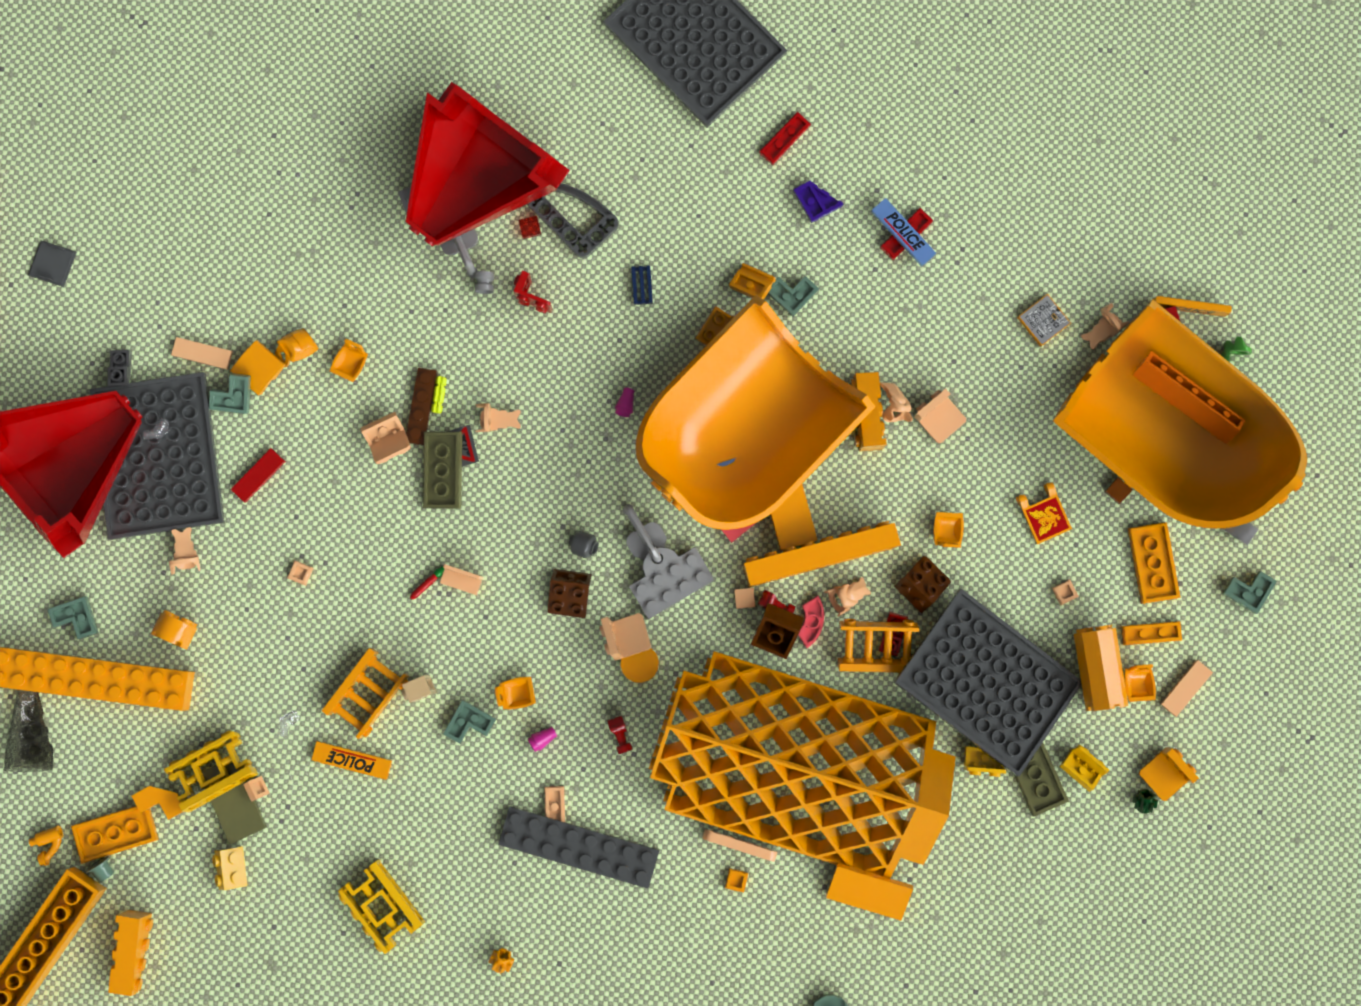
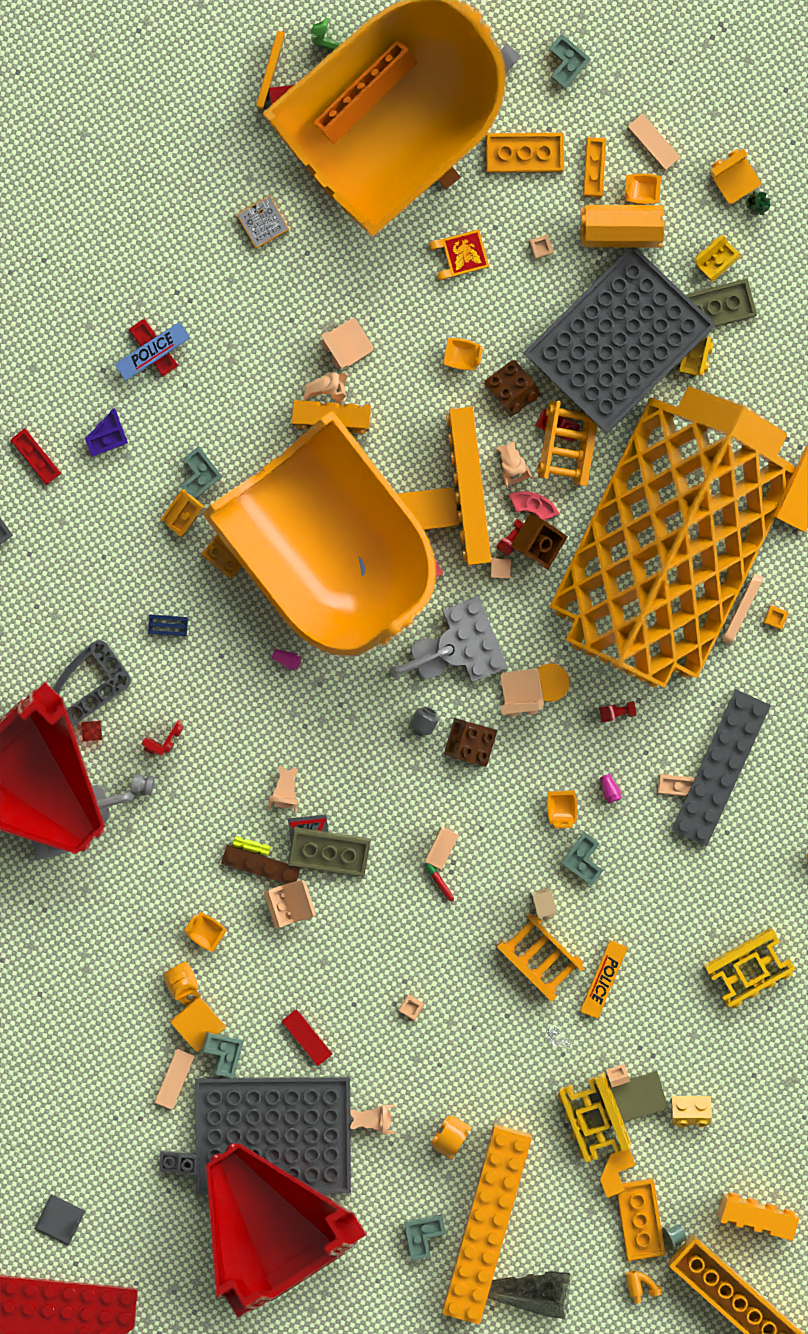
camera: 80 degrees left, 5 degrees up
clear arm [143,418,169,440] -> none
light nougat hair [1081,303,1130,349] -> none

